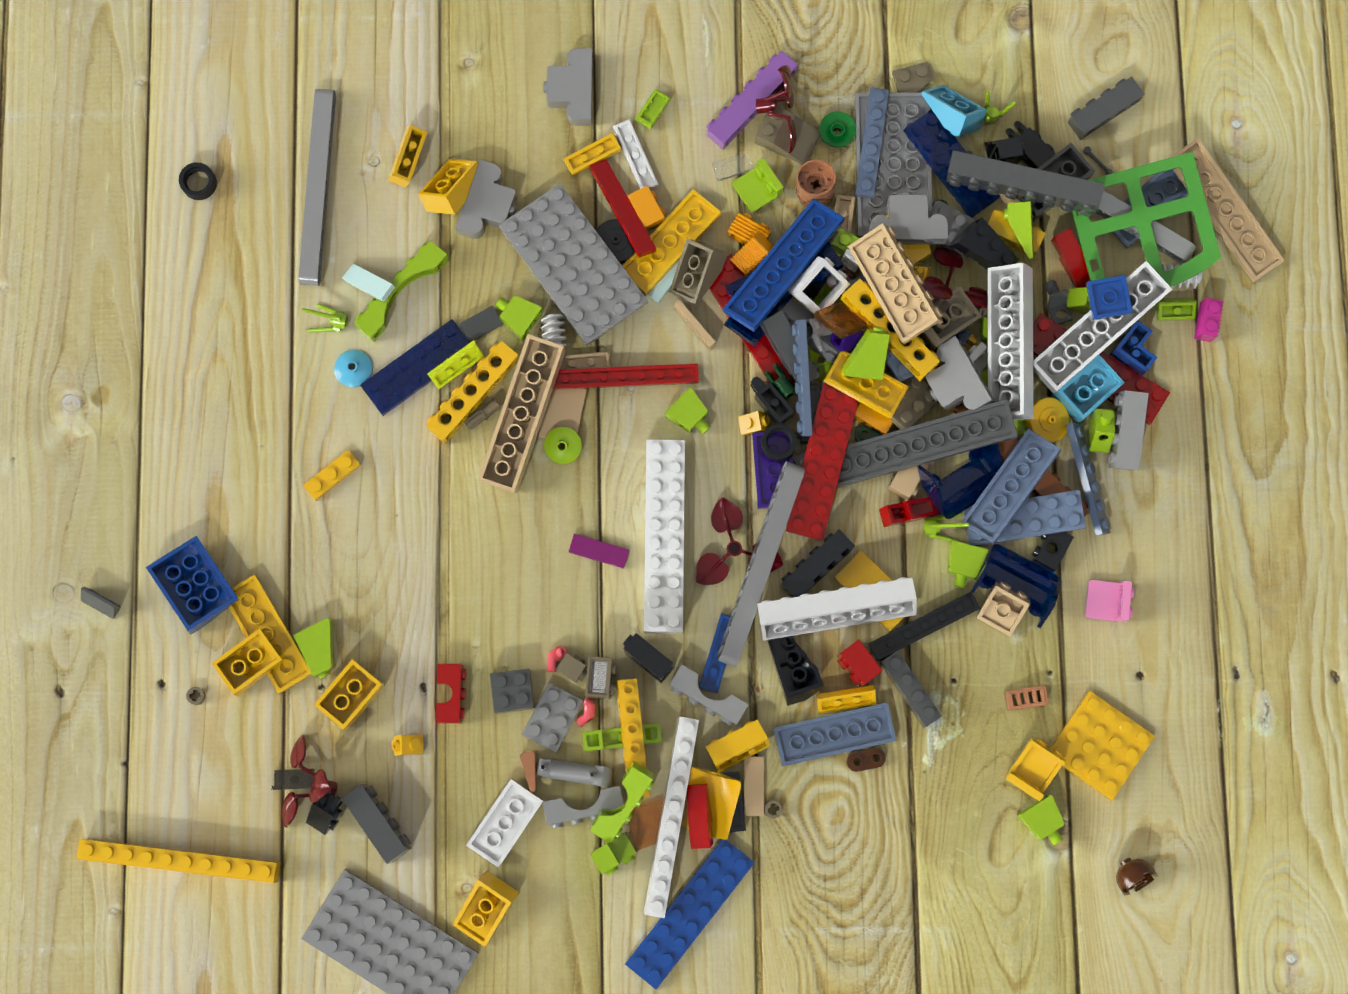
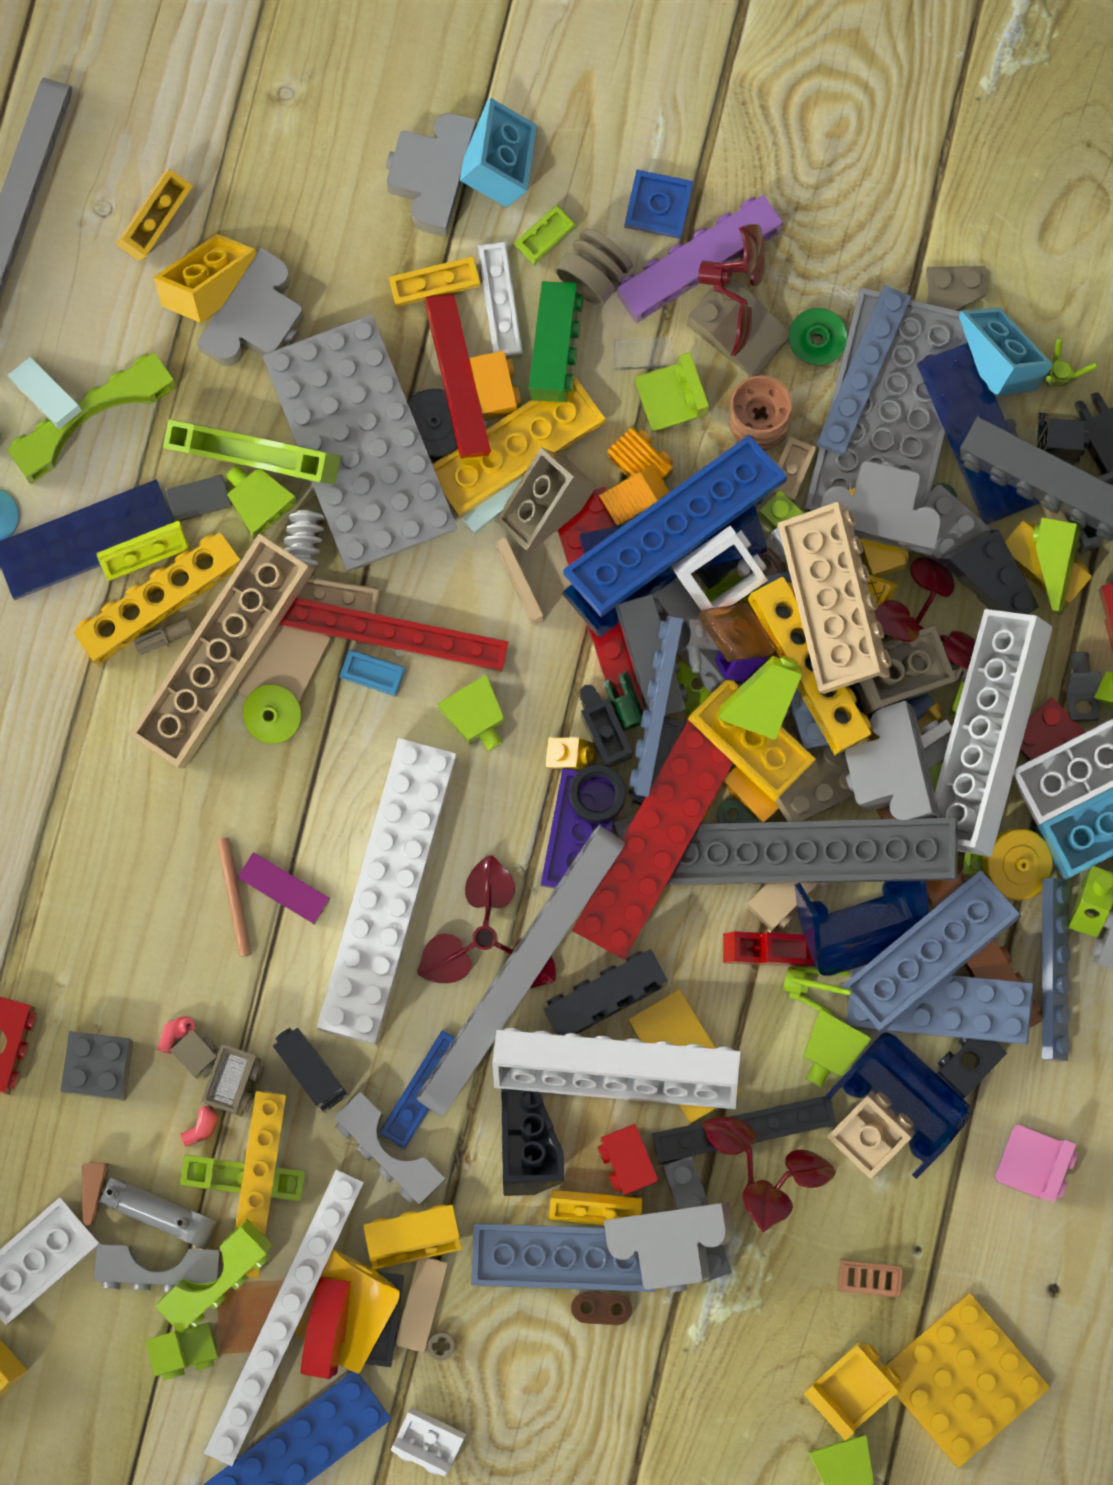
camera: 15 degrees right, 0 degrees up
light grey plate [522,683,583,753] -> none
none -> lime arch [163,419,341,484]
none -> nougat bar [217,838,251,957]
none -> dark azure tile [340,649,406,697]
none -> white bracket [391,1407,466,1477]
none -> medium azure slope [460,98,537,208]
none -> green brick [529,281,584,402]
none -> dark tan wheel [554,228,633,306]
none -> light grey brick [604,1202,733,1293]
none -> blue plate [624,170,693,239]
none -> dark red plant [702,1117,836,1232]

